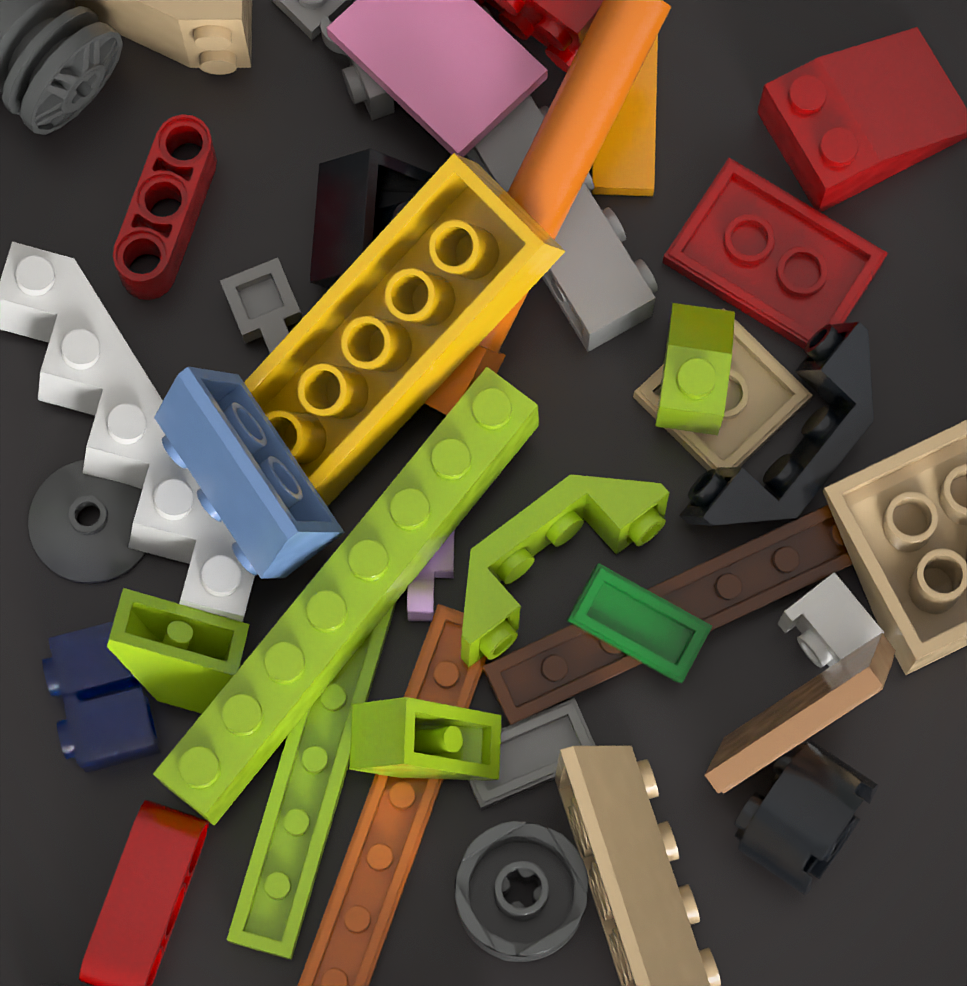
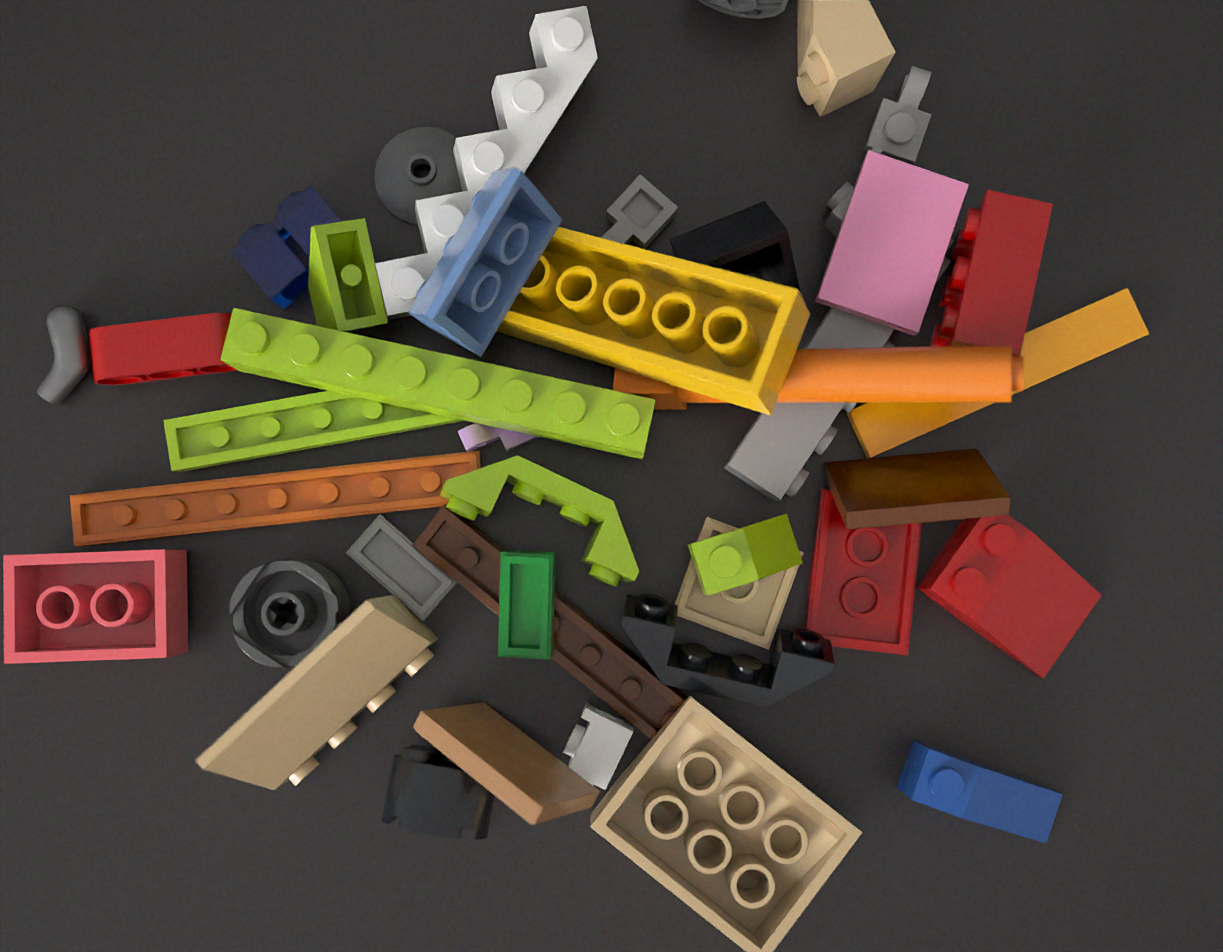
camera: 65 degrees right, 10 degrees up
red beam [113,114,217,300] -> none
lime slope [349,697,501,781] -> none
none -> reddish brown tile [825,448,1010,529]

